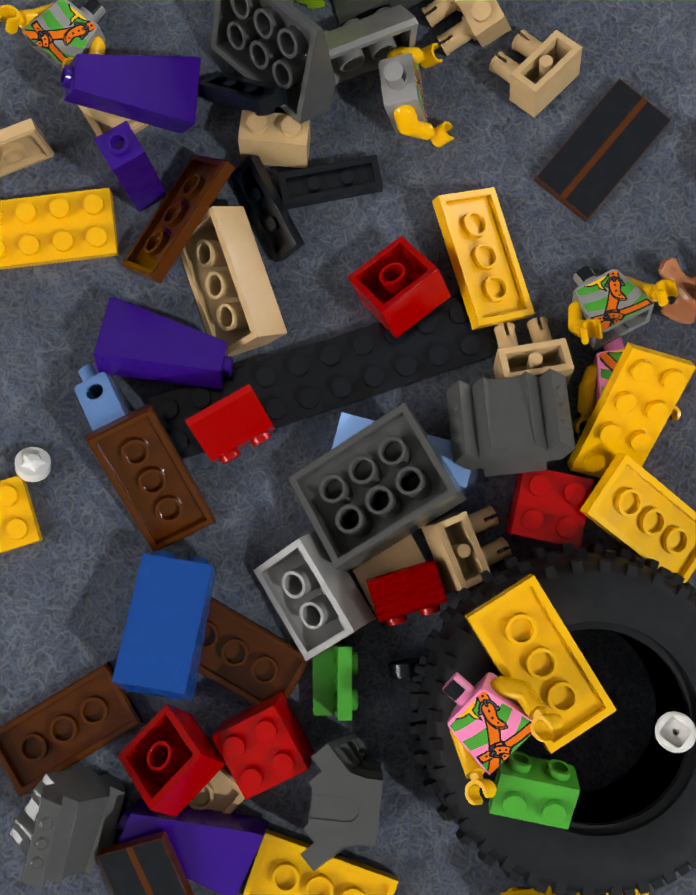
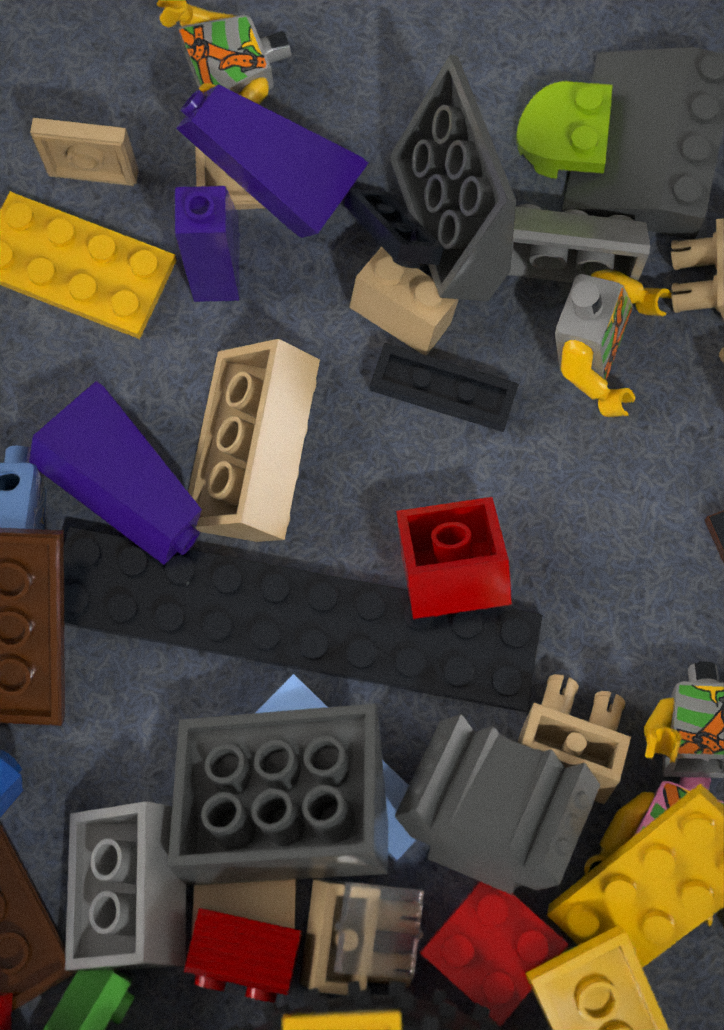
camera: 35 degrees right, 10 degrees down
reddish brown tile [122,154,235,284] -> none
red slope [185,384,275,465] -> none
black plate [230,156,305,262] -> none
yellow plate [432,187,535,330] -> none
none -> clear piece [334,882,424,978]

